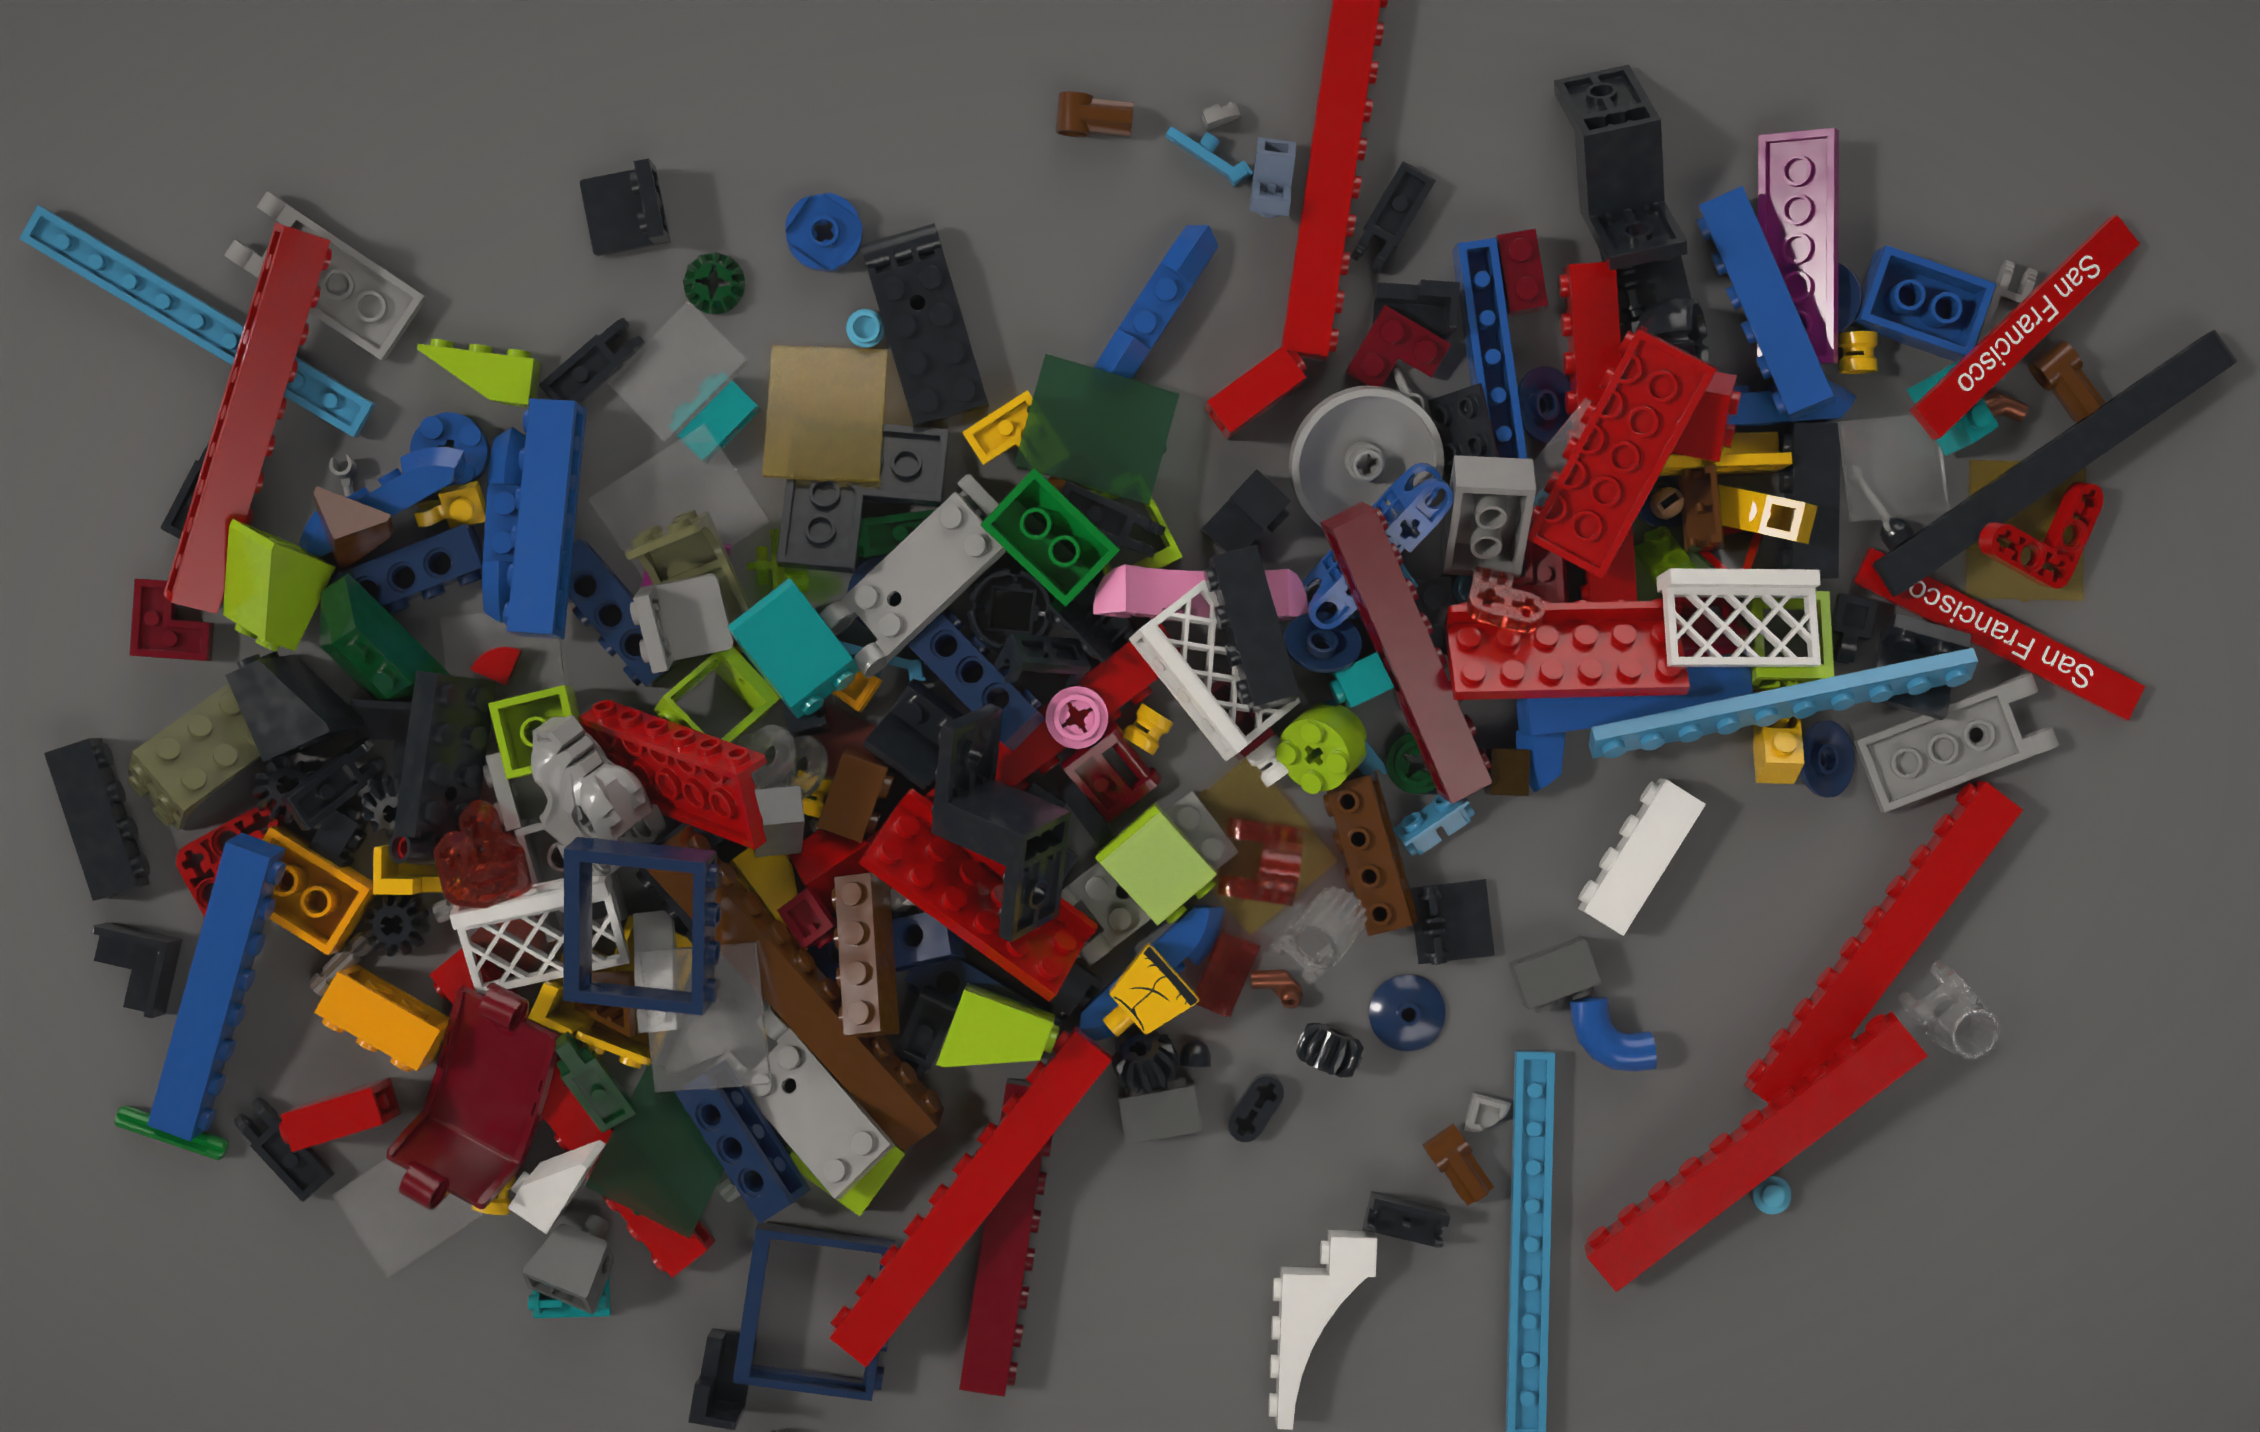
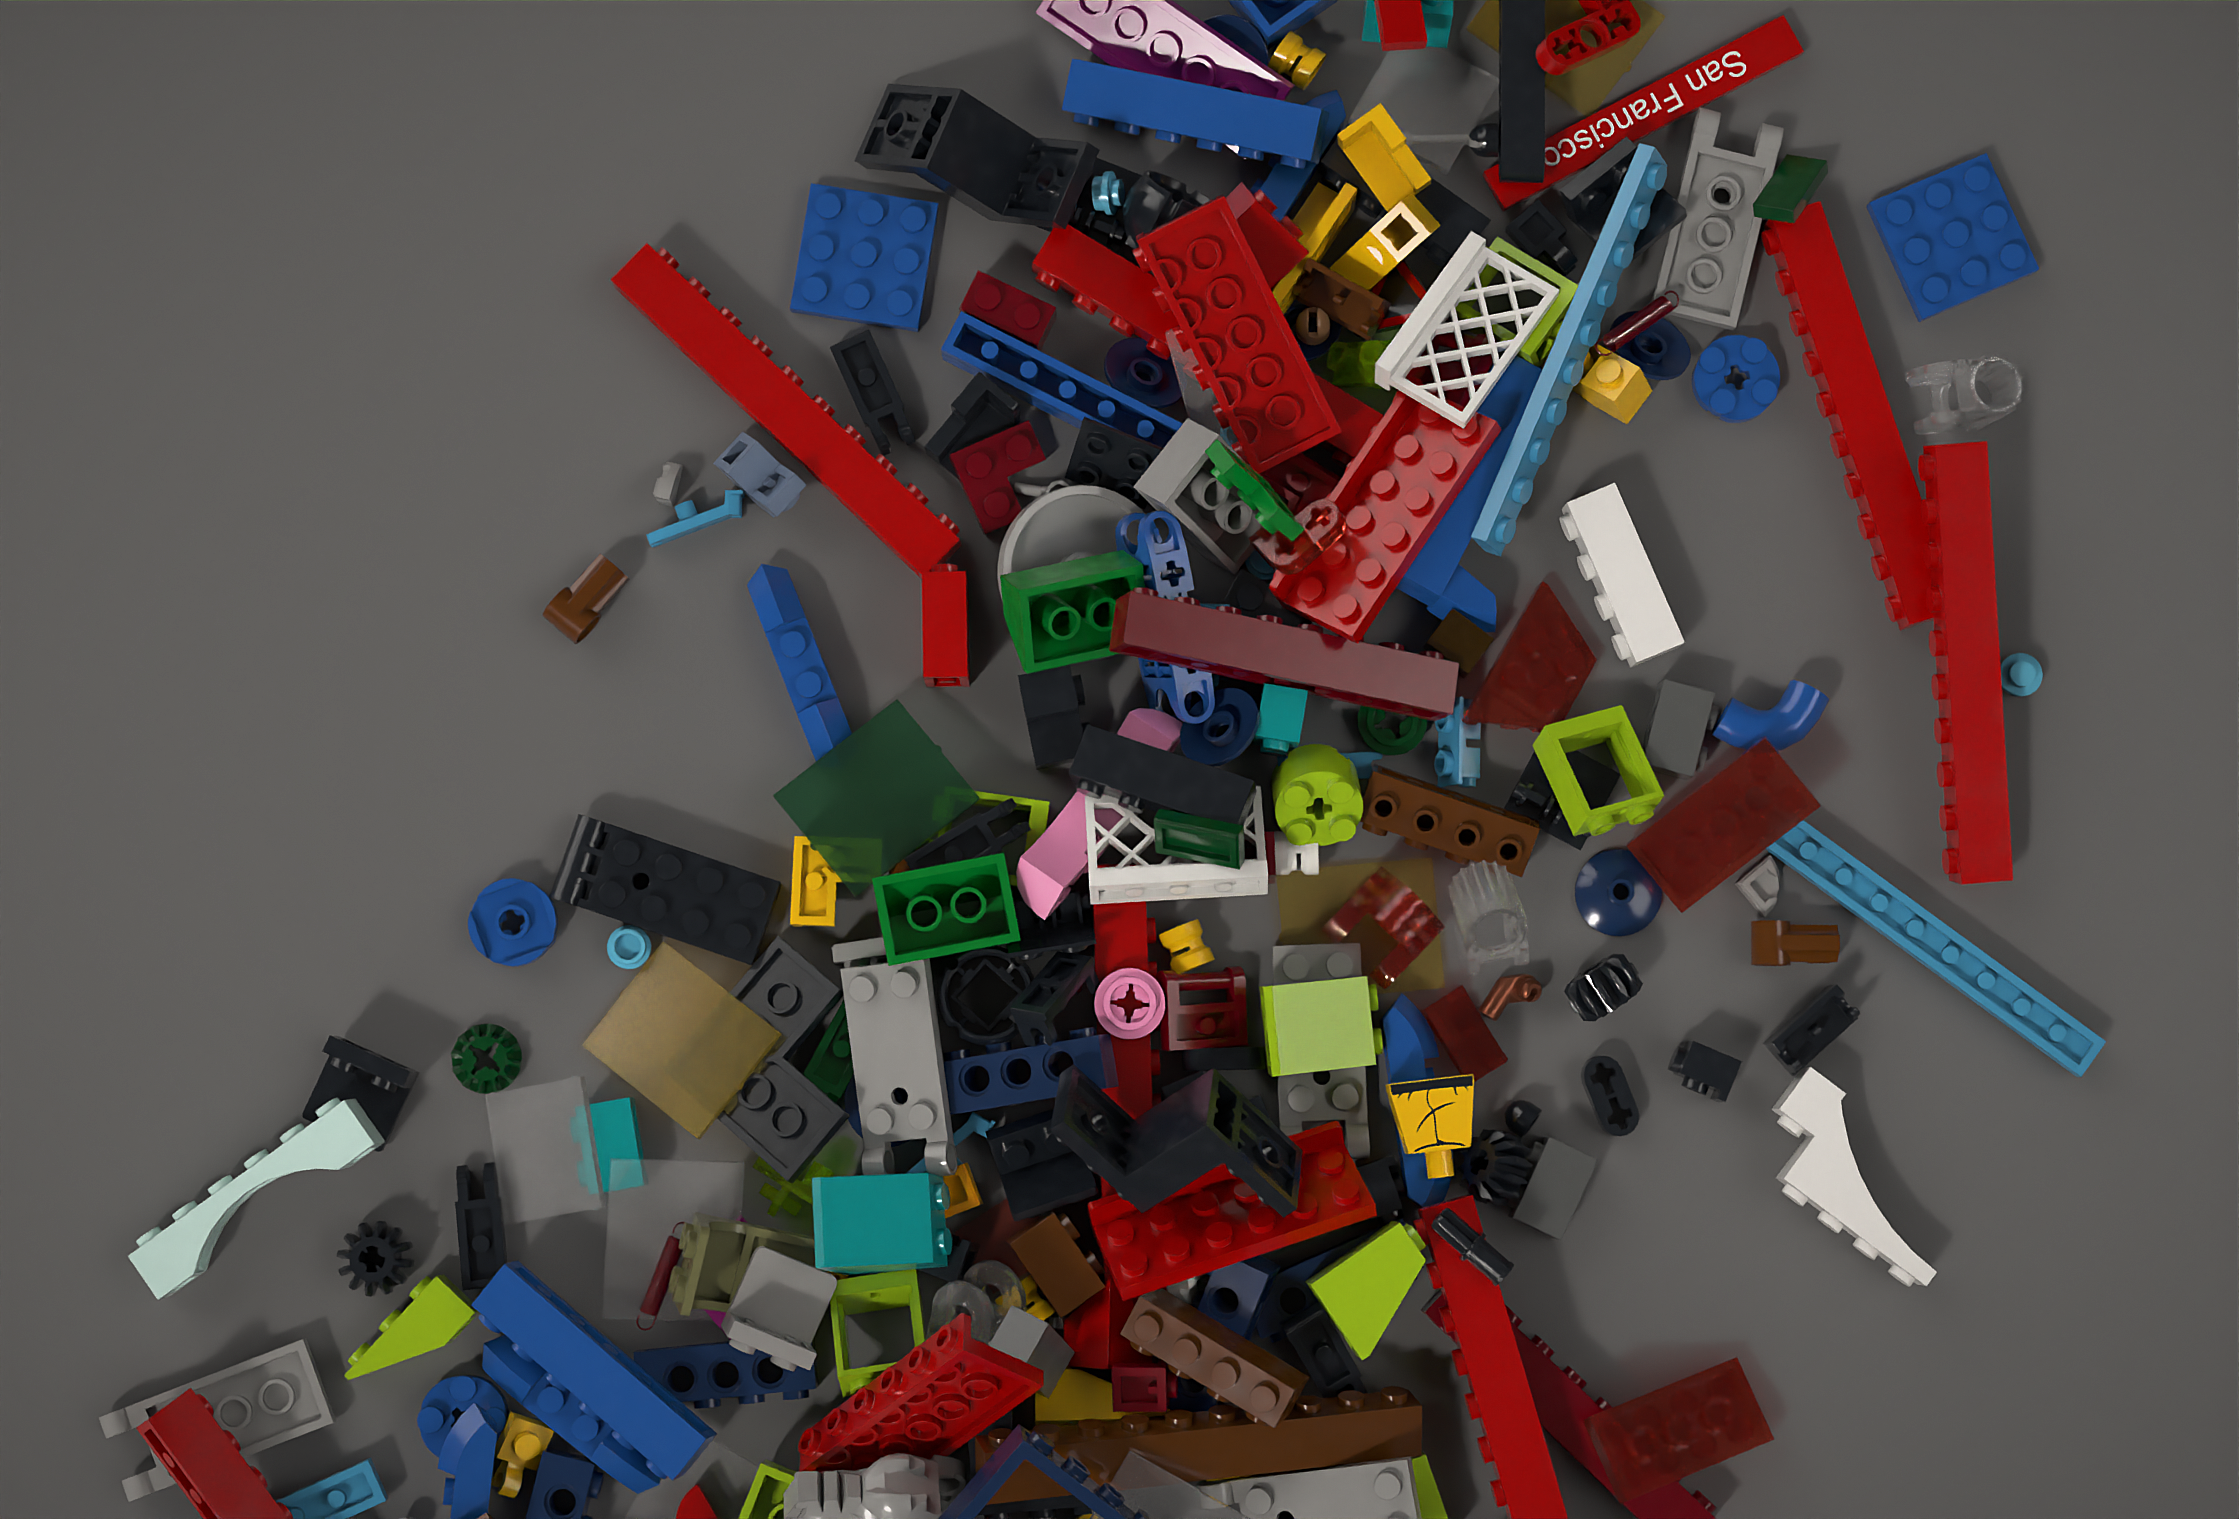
camera: 65 degrees left, 5 degrees down
none -> light aqua arch [128,1097,385,1300]
none -> black gear [337,1221,414,1297]
none -> dark red piece [636,1222,685,1331]
none -> blue plate [790,183,939,332]
none -> green slope [1000,550,1145,674]
none -> medium azure plate [1092,171,1125,215]
none -> dark green tile [1154,809,1245,870]
none -> green plate [1205,439,1305,542]
none -> yellow panel [1337,103,1432,212]
none -> black axle [1431,1208,1514,1286]
none -> clear red wing [1462,581,1597,733]
none -> lime window [1532,705,1664,836]
none -> clear red plate [1583,1357,1774,1504]
none -> dark red piece [1595,290,1679,356]
none -> clear red plate [1626,736,1821,913]
none -> black brick [1668,1041,1742,1102]
none -> blue plate [1691,335,1780,423]
none -> dark green tile [1753,154,1828,223]
none -> blue plate [1866,153,2039,322]

